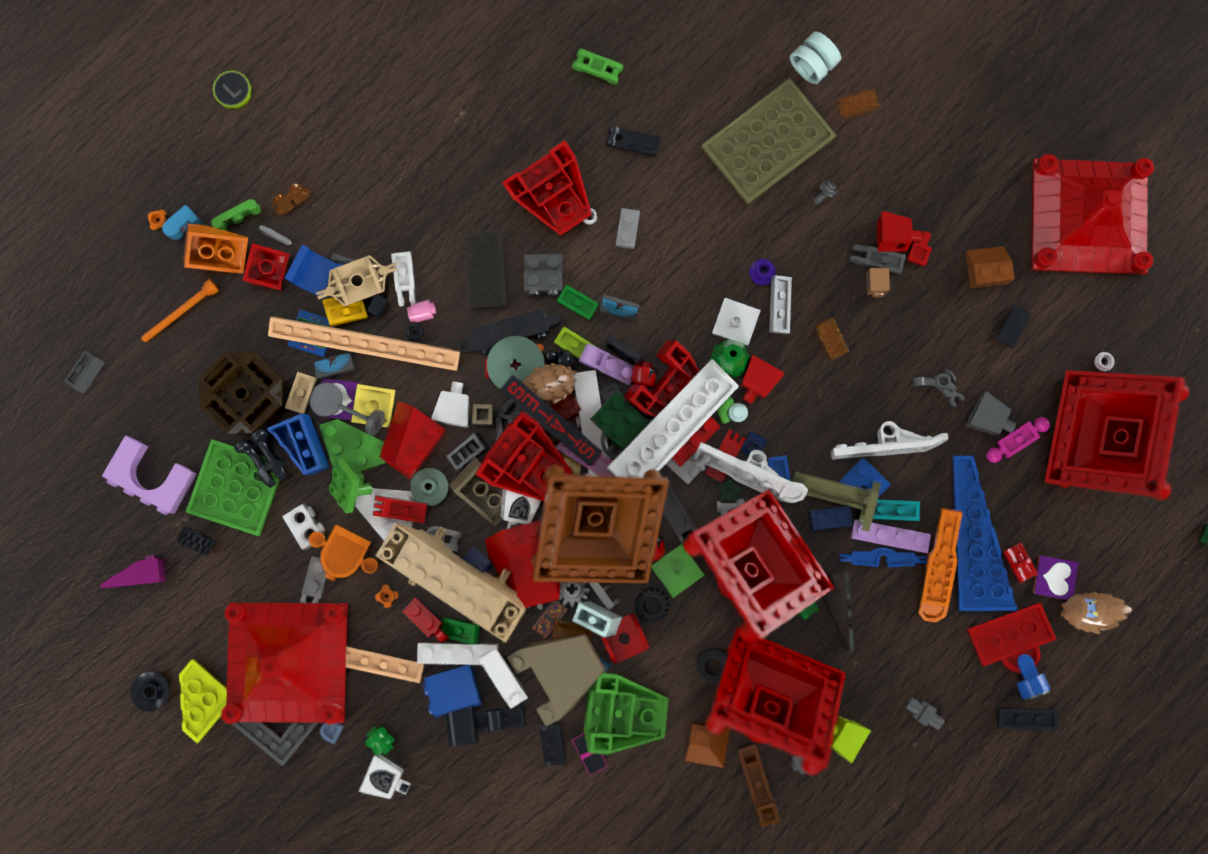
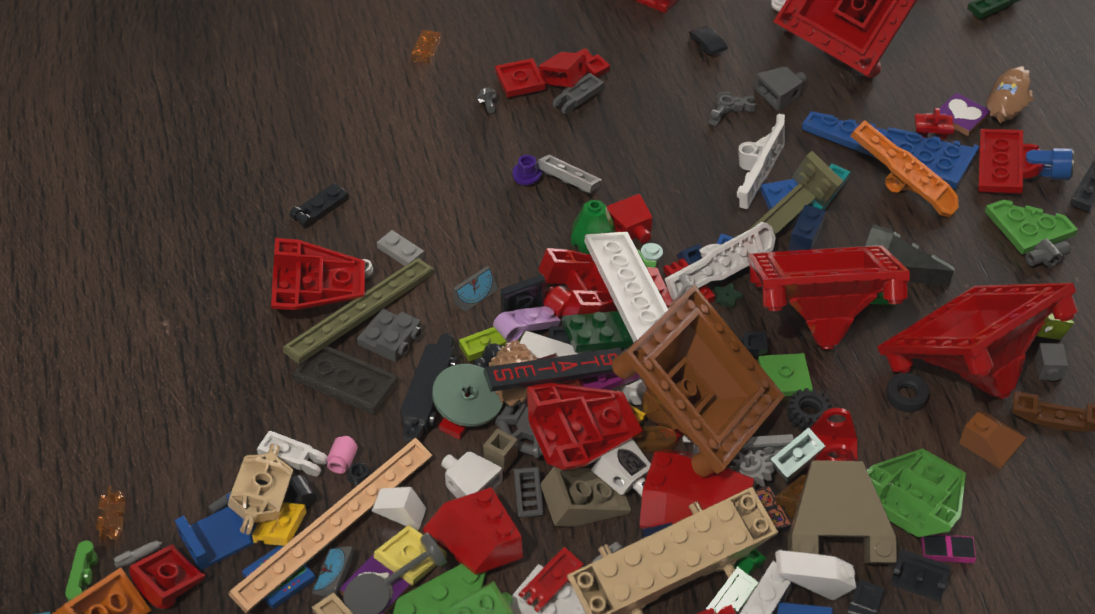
camera: 60 degrees left, 35 degrees down
sand green piece [410,468,448,506] -> none
green plate [557,285,599,321] -> none
bright green plate [572,49,623,84] -> none
olive plate [701,78,837,205] -> none
white plate [712,298,761,347] -> none
light grey piece [717,499,744,516] -> none
light aqua wheel [790,32,841,84] -> none
clear orange plate [815,317,849,360] -> none
blue piece [839,548,927,567] -> none
lavender plate [850,520,931,553] -> none
medium nougat brick [866,268,890,297] -> none
dark orange slope [965,246,1015,288] -> none
dark pink plate [986,417,1050,463] -> none
none -> olive tile [283,258,433,364]
none -> white slope [372,487,426,531]
none -> red plate [495,58,545,98]
none -> bright green plate [985,200,1078,255]

